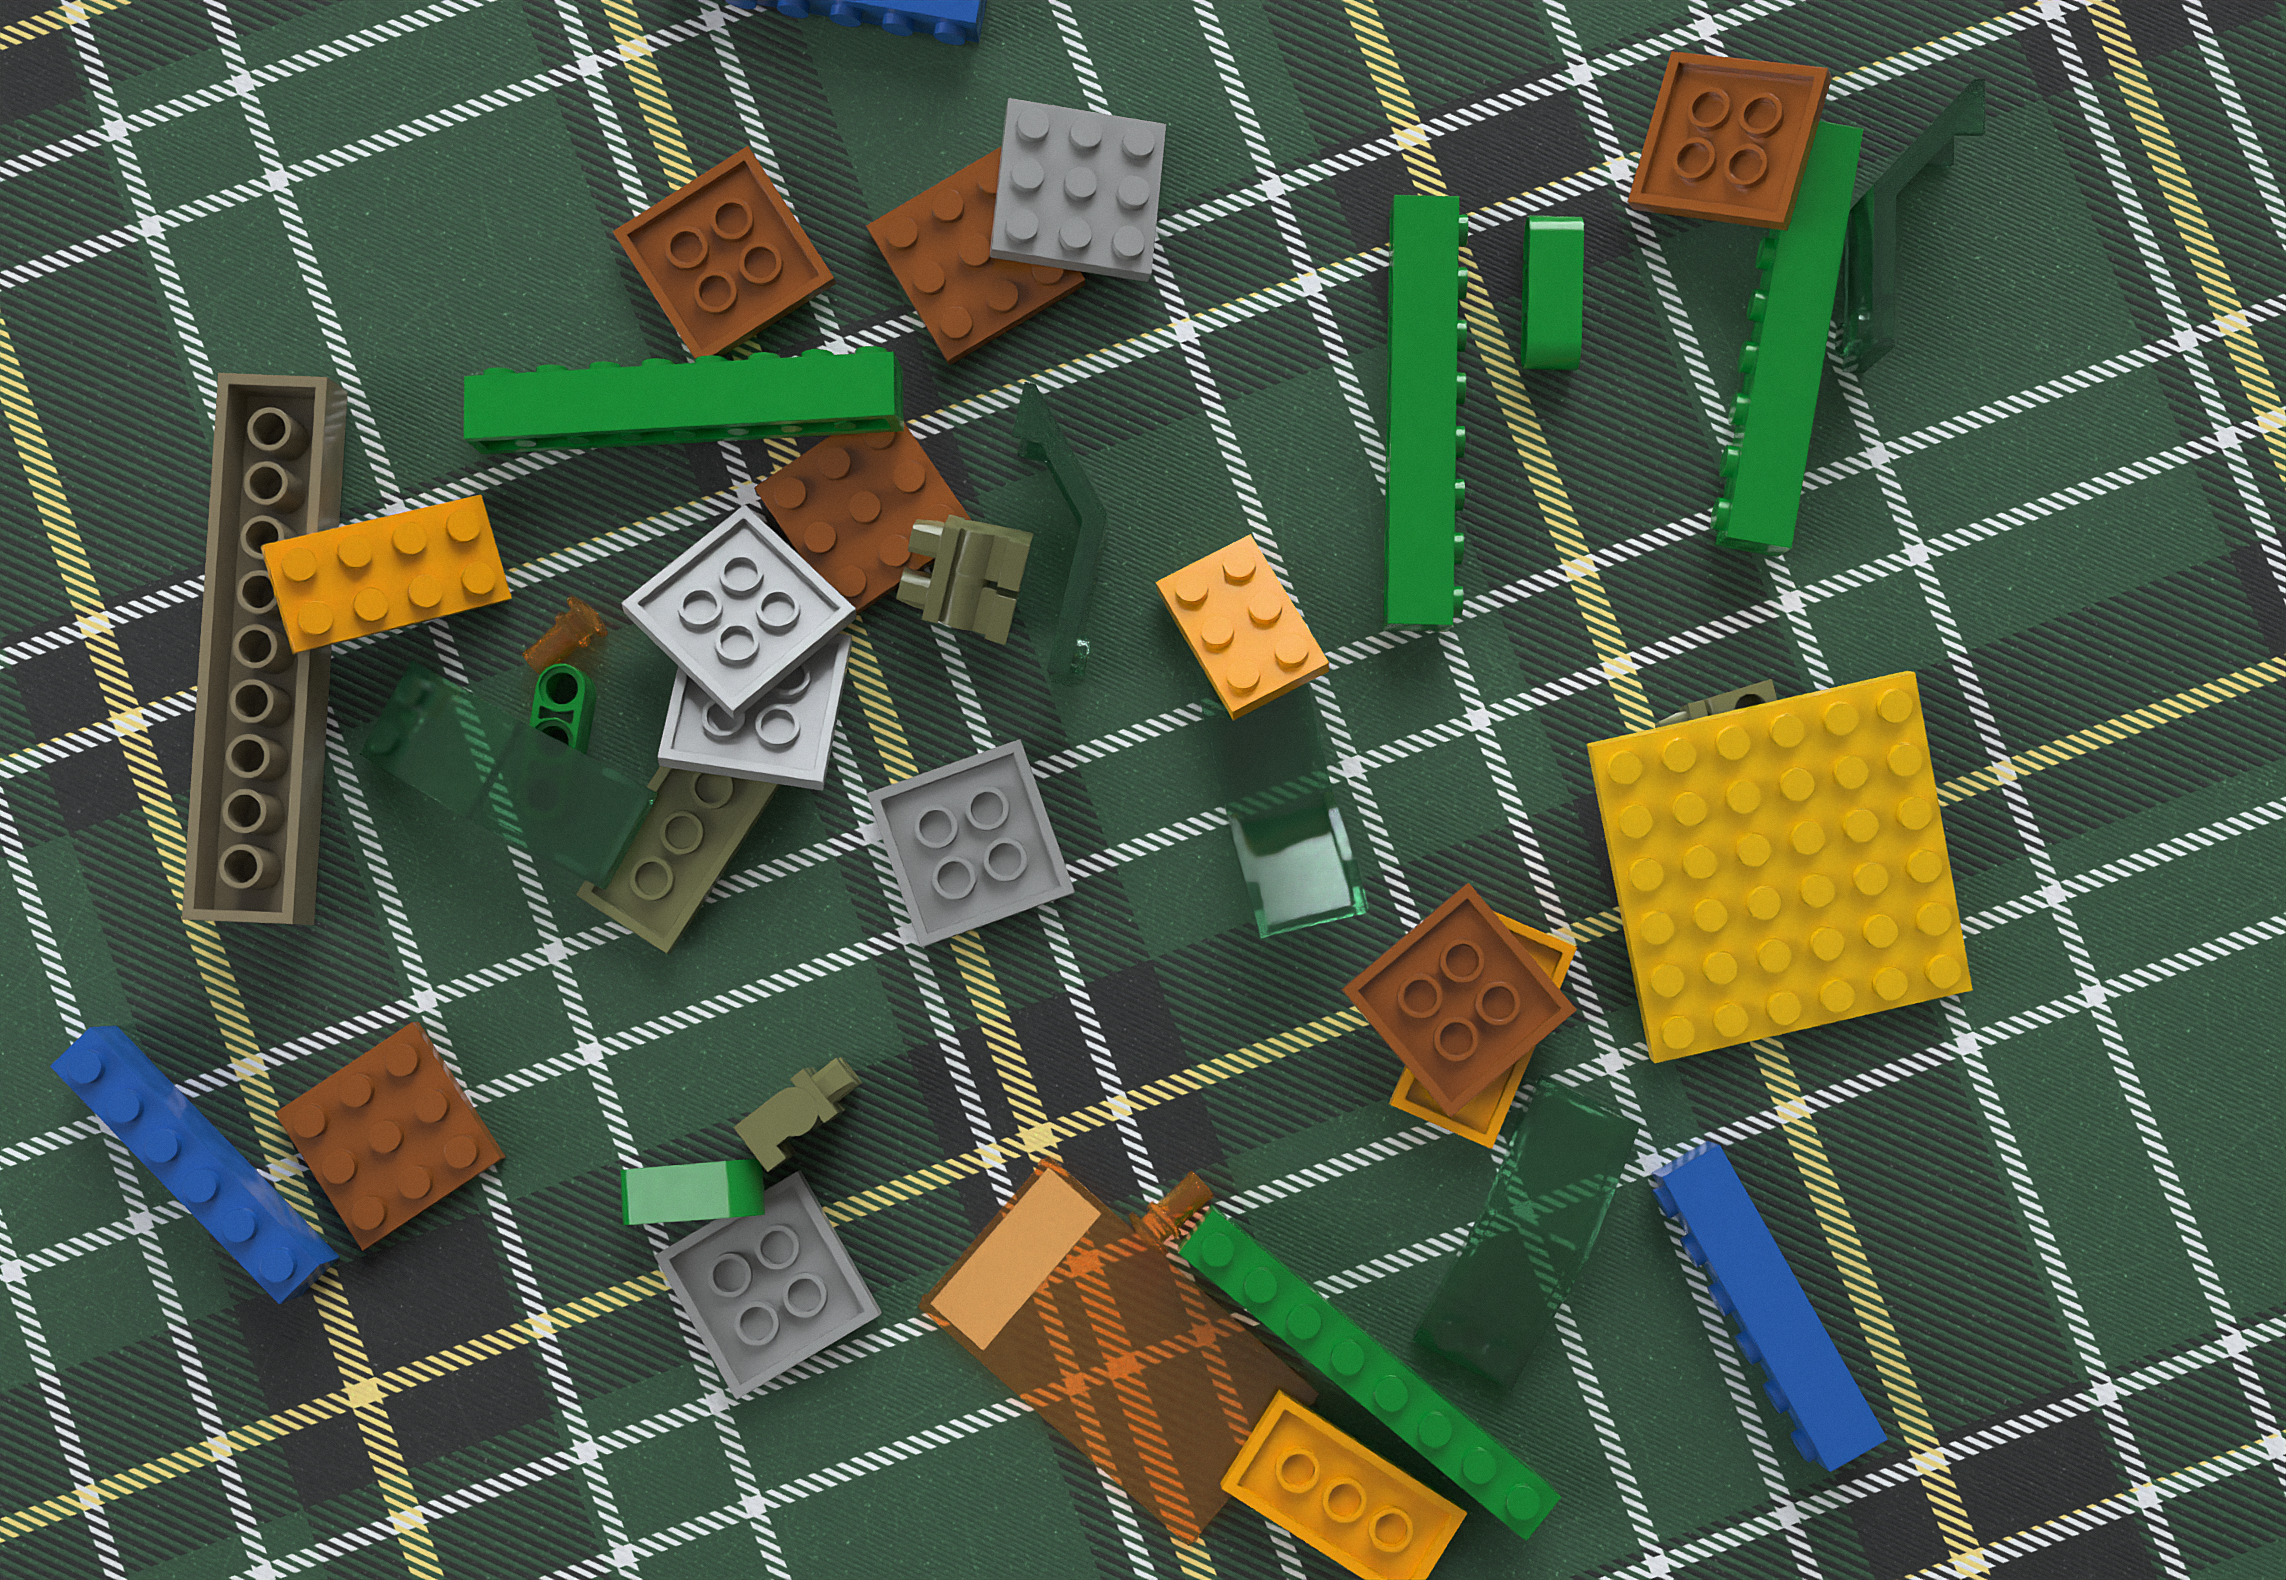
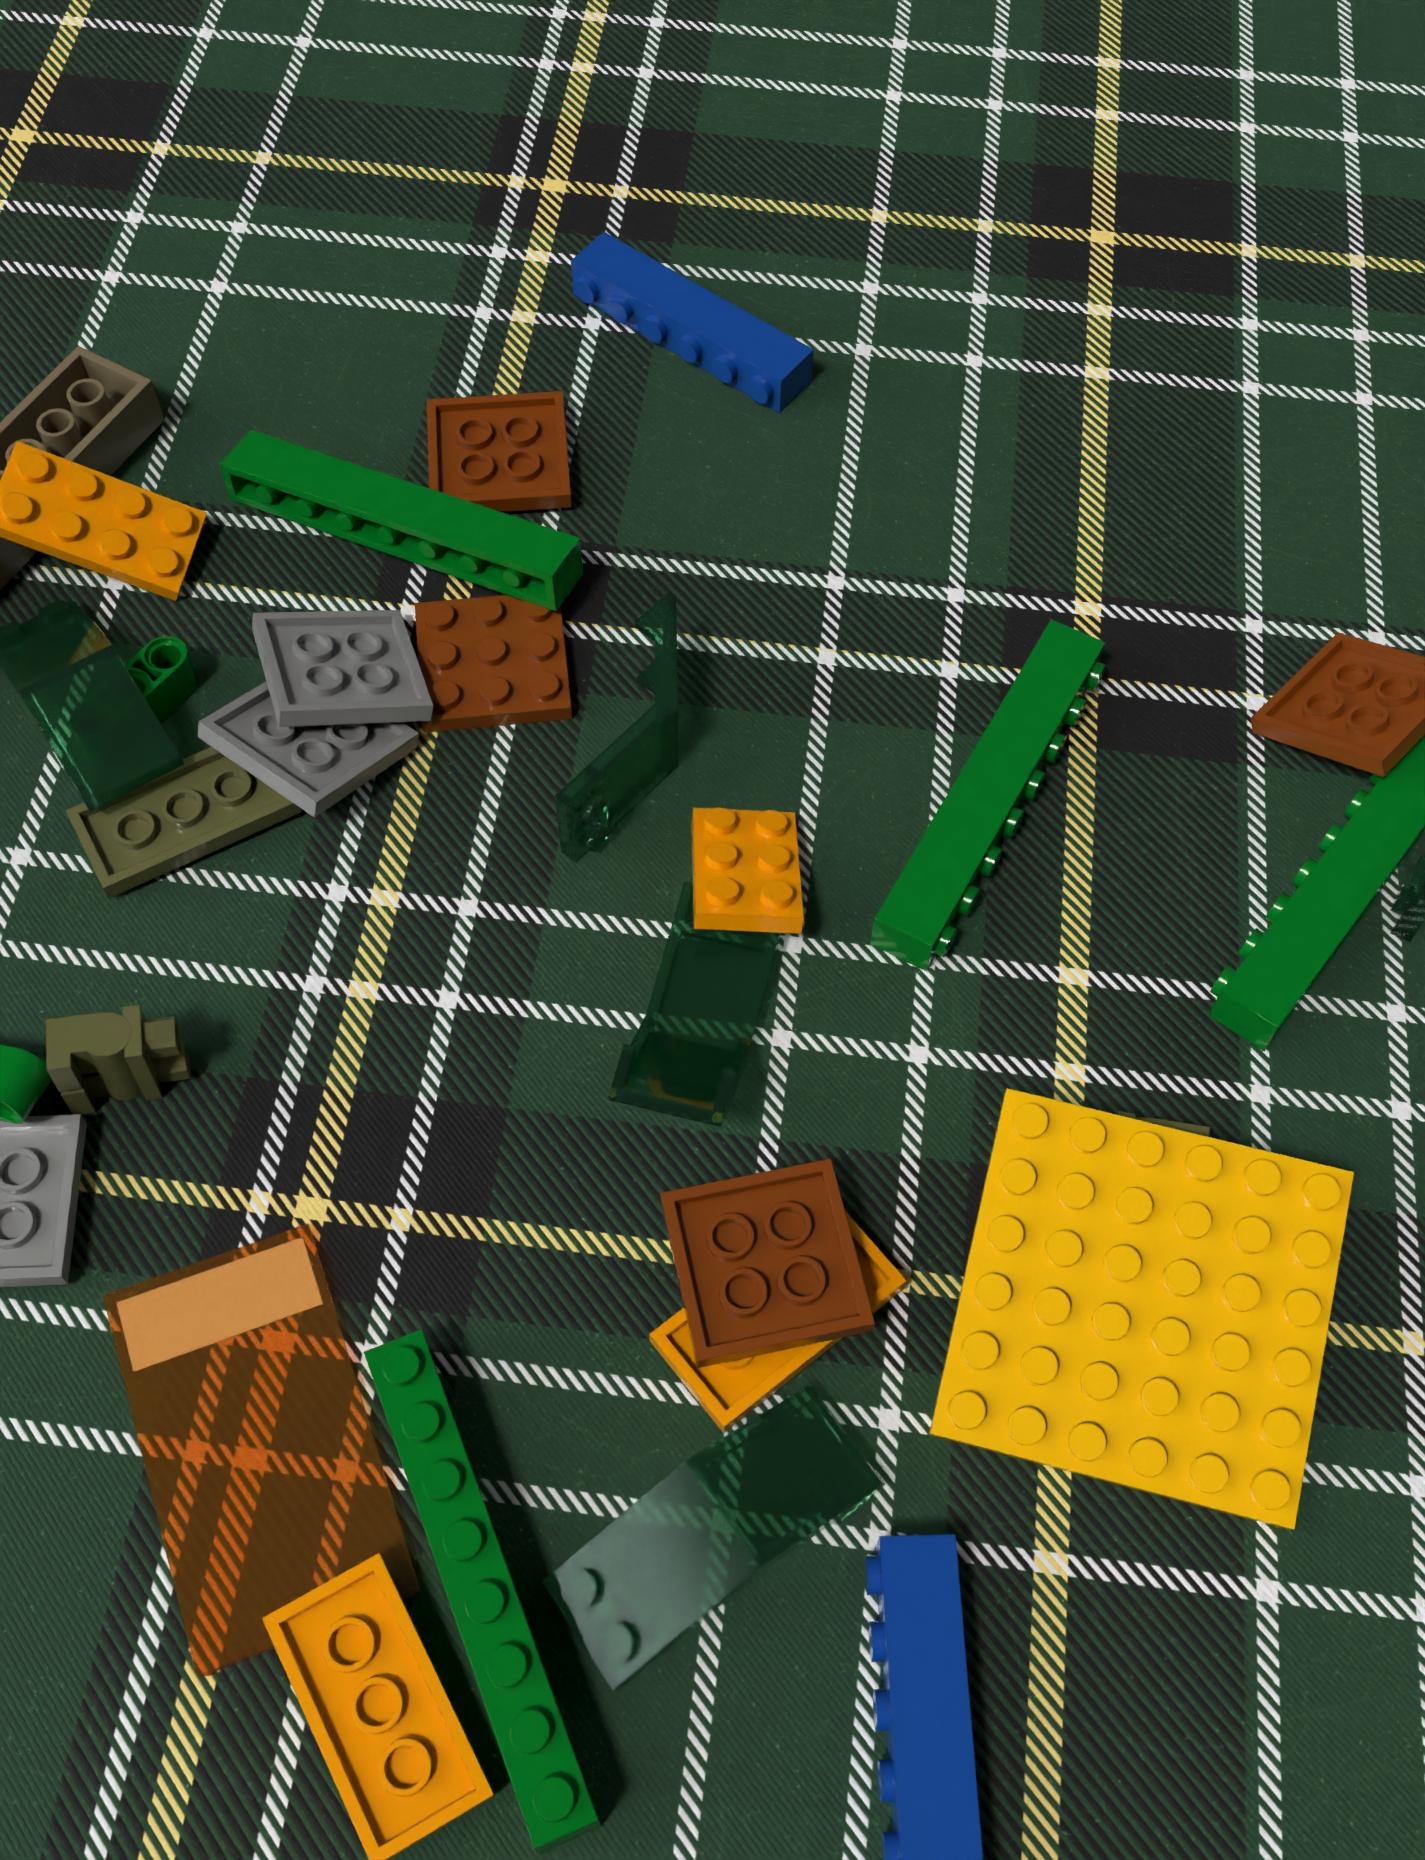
camera: 25 degrees right, 25 degrees down
clear orange pin [522,595,609,674] -> none
dark orange plate [866,146,1086,366] -> none
light grey plate [867,739,1075,948] -> none
olive hips [896,514,1034,645] -> none
light grey plate [989,98,1166,282] -> none
clear orange pin [1128,1171,1214,1256] -> none
green beam [1521,215,1584,371] -> none

